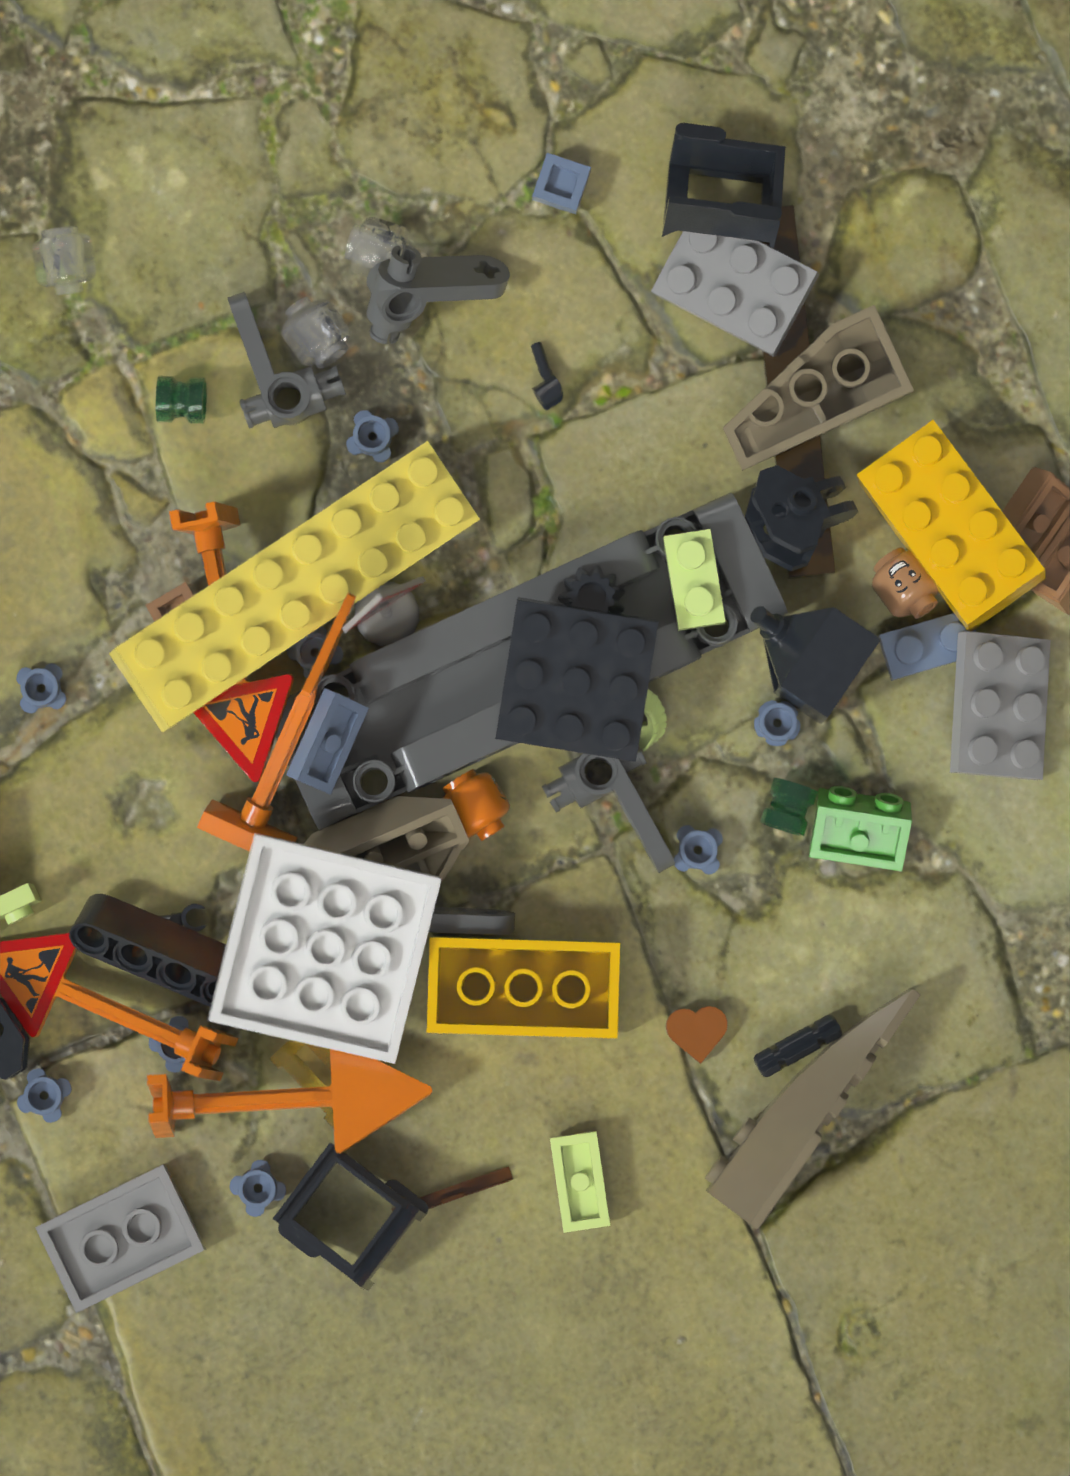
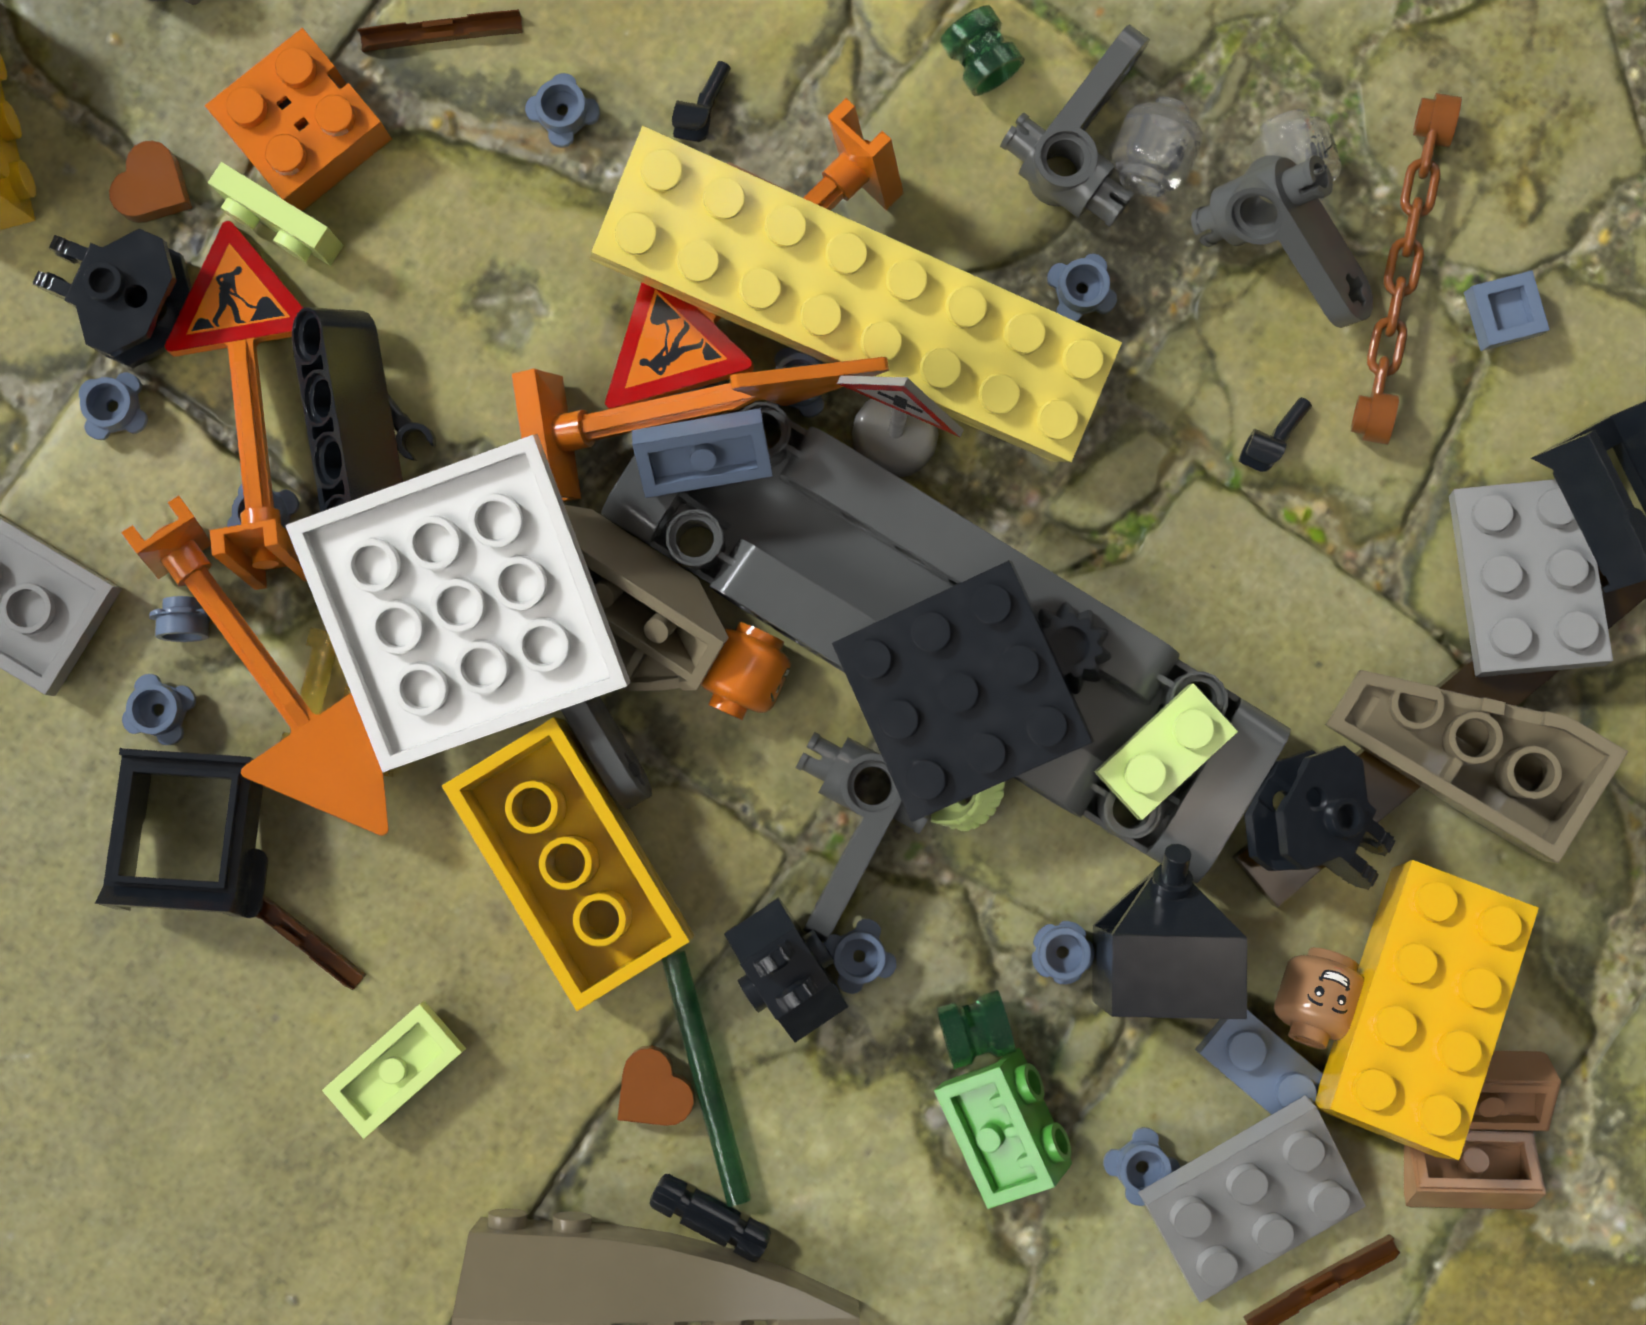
camera: 55 degrees right, 0 degrees up
none -> sand blue plate [149,596,211,642]
none -> clear green bar [661,950,752,1207]
none -> black hand [672,61,731,142]
none -> black hinge [724,897,849,1043]
none -> sand blue plate [1103,1127,1180,1206]
none -> dark orange piece [1351,93,1462,445]

